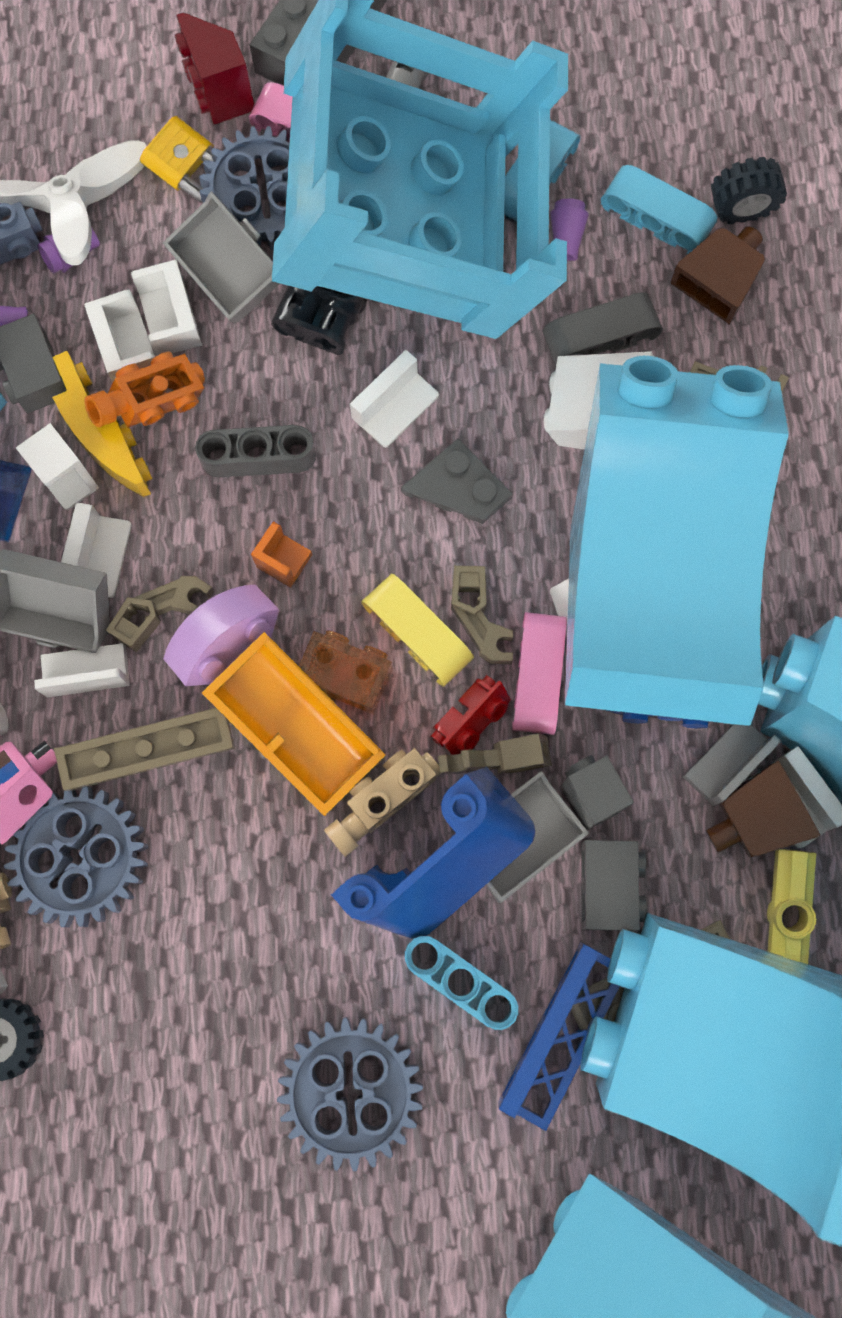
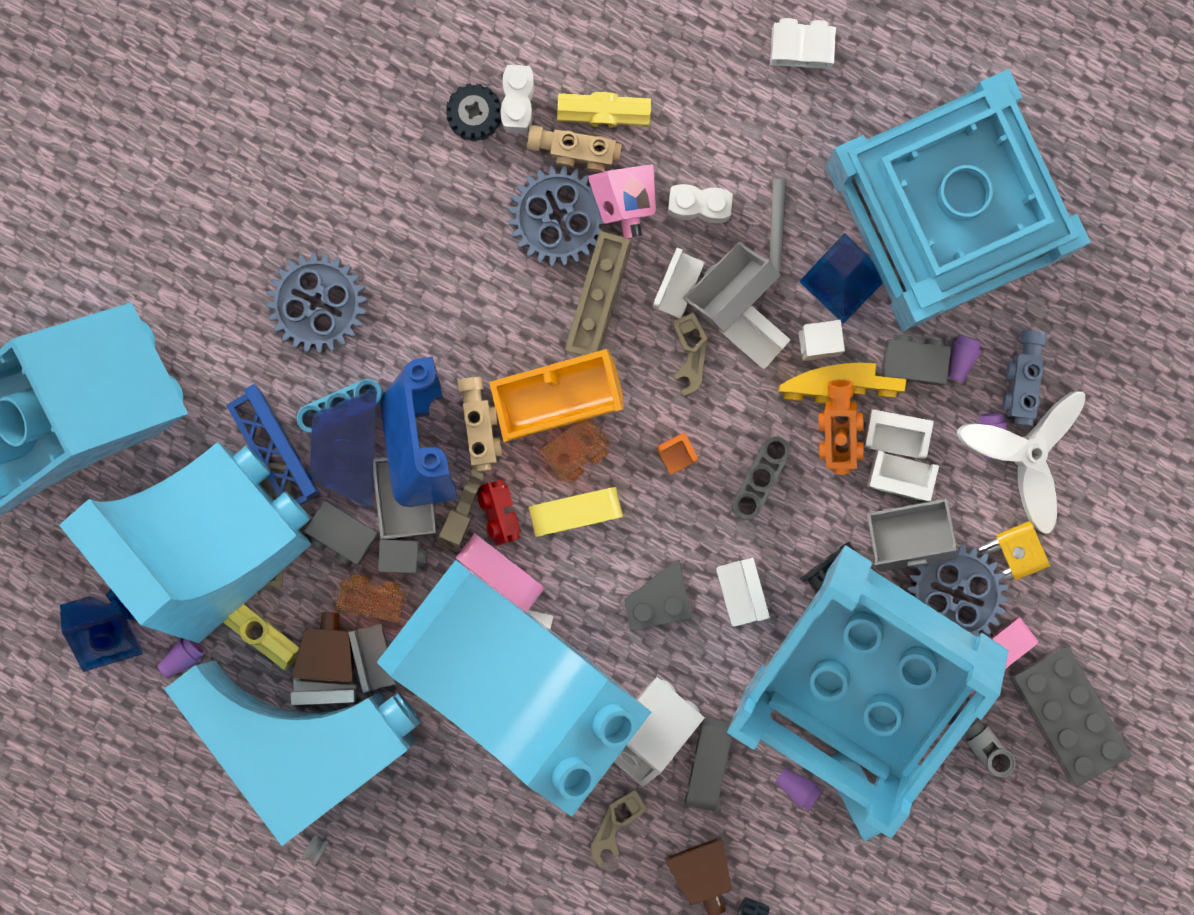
camera: 120 degrees right, 10 degrees up
lavender brick [163,584,279,686] -> none
dark red slope [174,12,254,125] -> none
dark tan piece [451,565,513,665] -> none
medium azure beam [601,165,717,254] -> none
none -> clear blue wing [310,388,377,507]
none -> clear orange brick [335,574,407,623]

